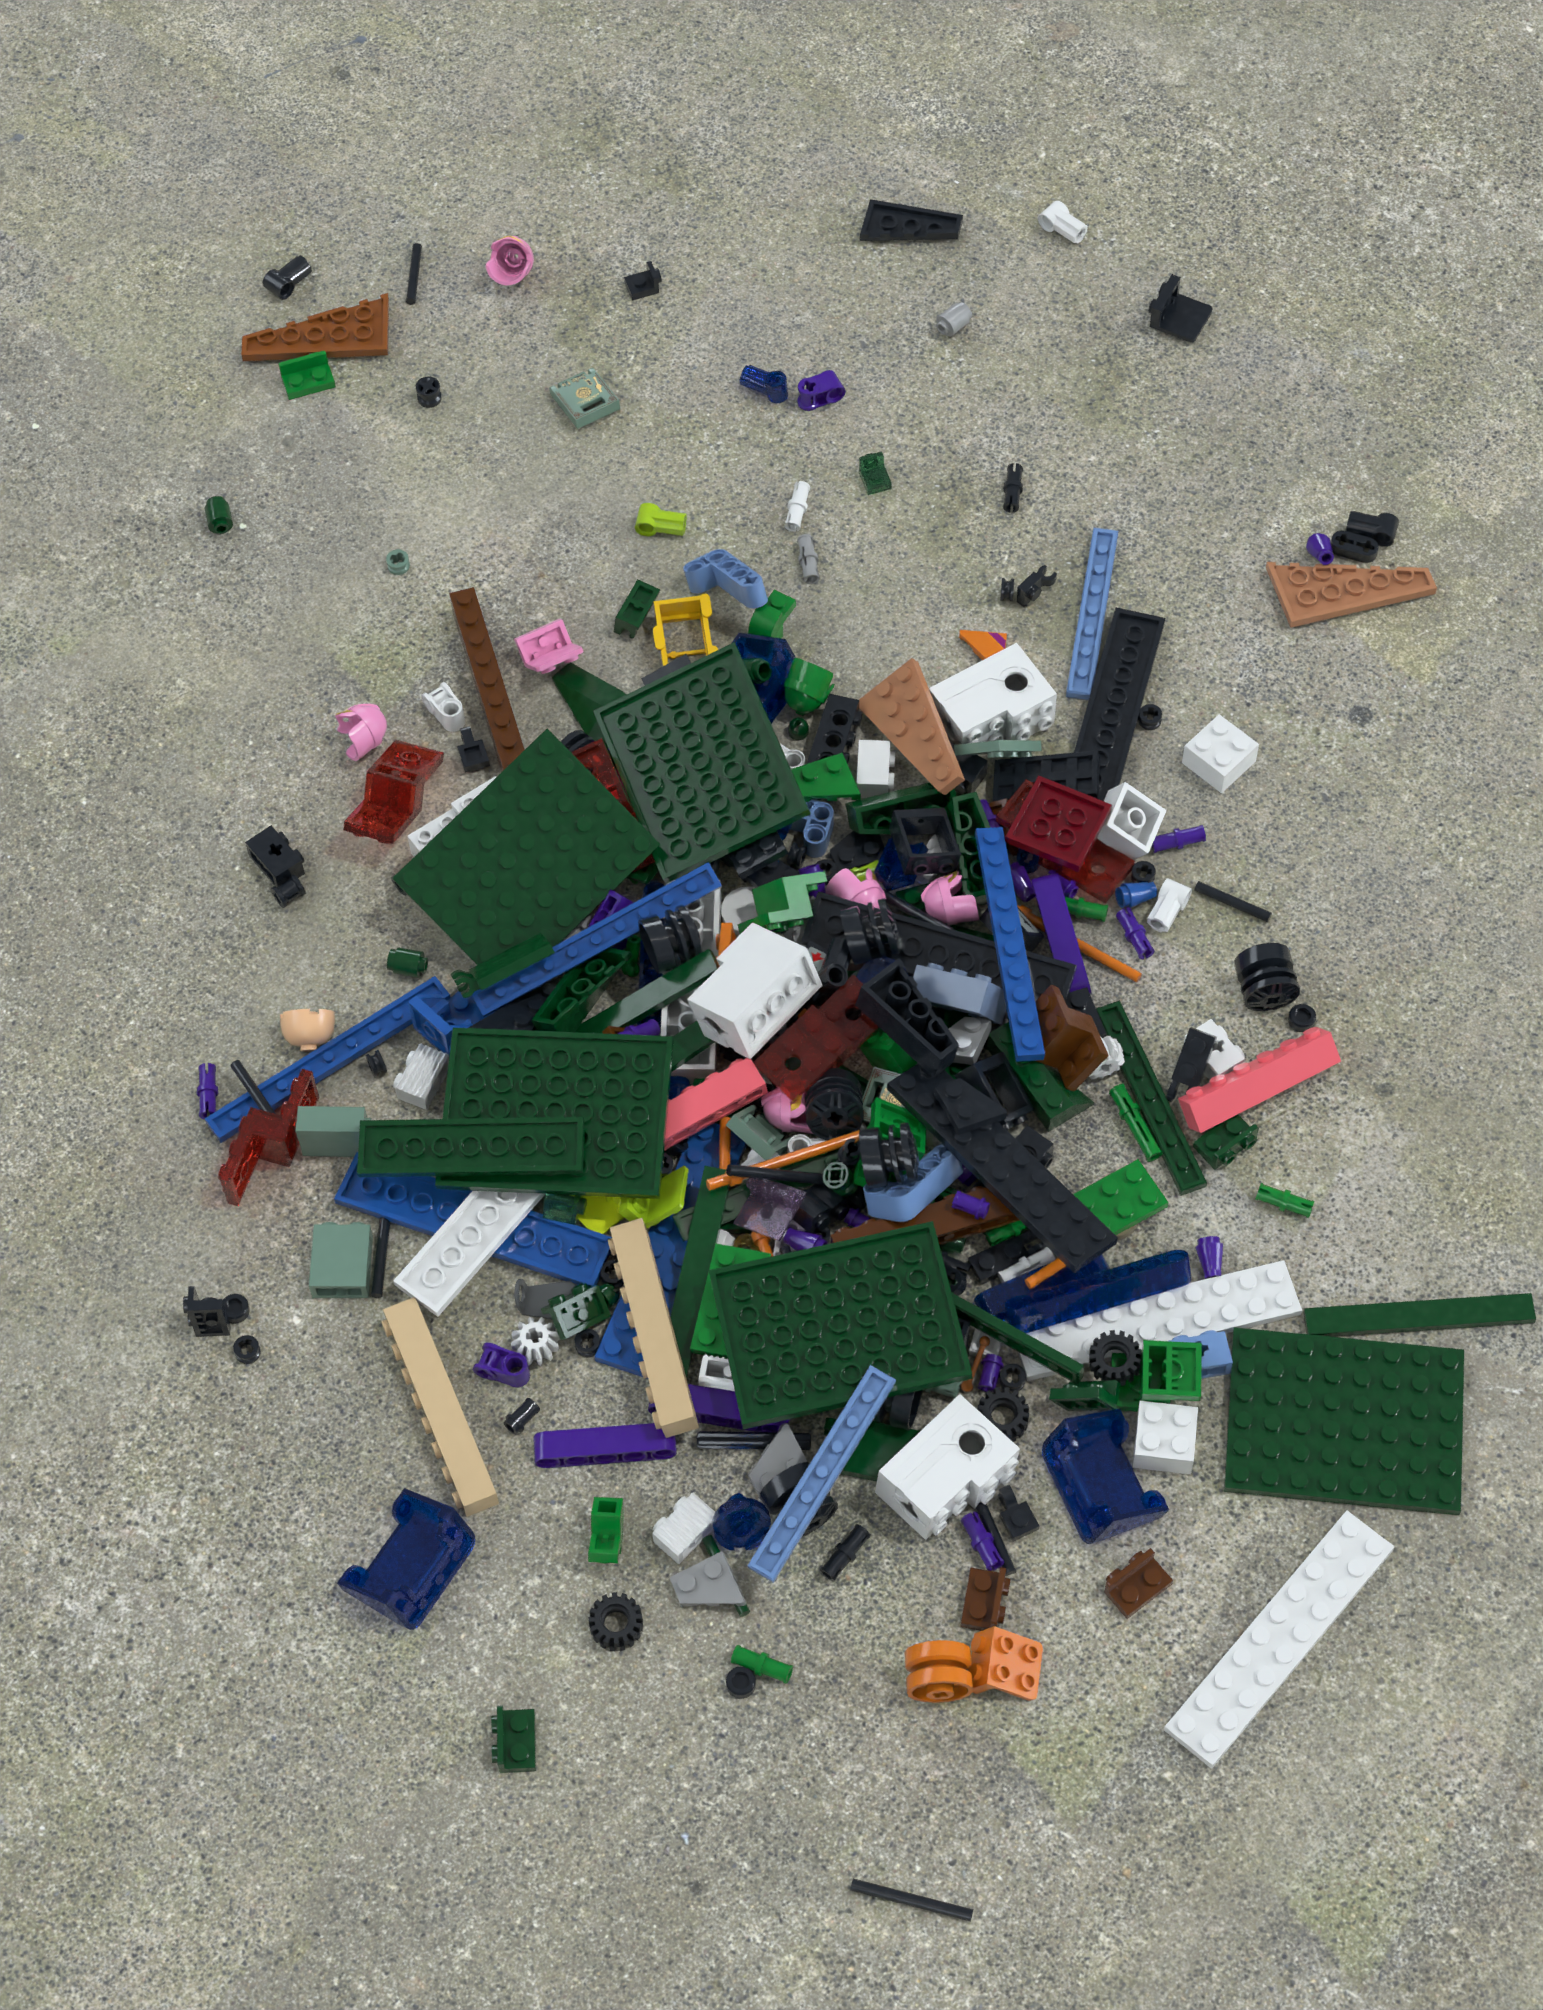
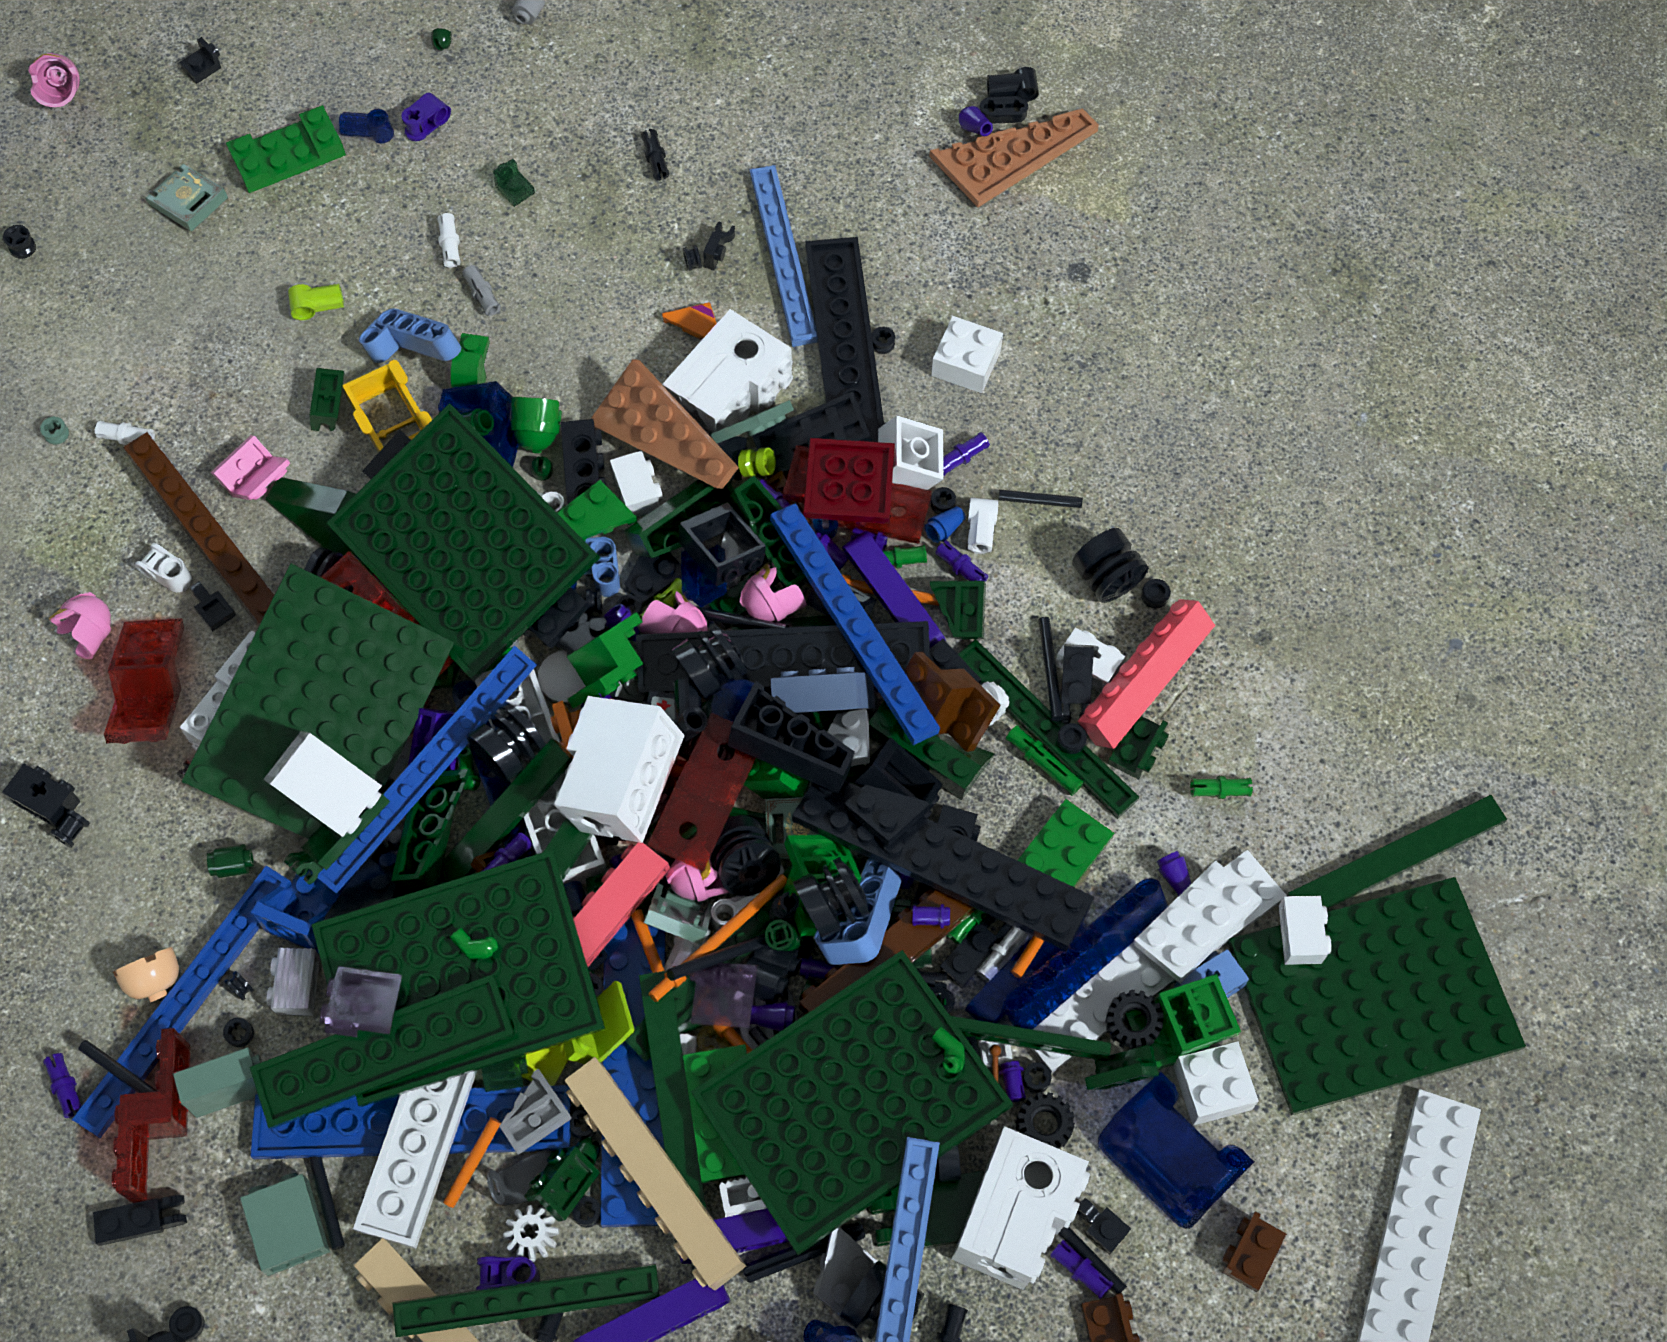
camera: 25 degrees left, 5 degrees up
none -> black hinge [93,1195,187,1246]
none -> white pin [95,421,155,445]
none -> black bush [223,1018,254,1048]
none -> green piece [226,105,346,193]
none -> white piece [264,731,382,837]
none -> plate [320,966,402,1037]
none -> dark green tile [392,1264,660,1337]
none -> dark green hinge [431,28,452,51]
none -> orange bar [443,1117,501,1208]
none -> green arm [450,928,498,959]
none -> light grey wing [499,1069,572,1155]
none -> lime wheel [738,447,776,477]
none -> dark green wing [930,581,986,639]
none -> green arm [932,1027,965,1074]
none -> black bar [1038,617,1063,722]
none -> black tile [1057,723,1087,754]
none -> white plate [1134,861,1262,984]
none -> white brick [1279,896,1331,965]

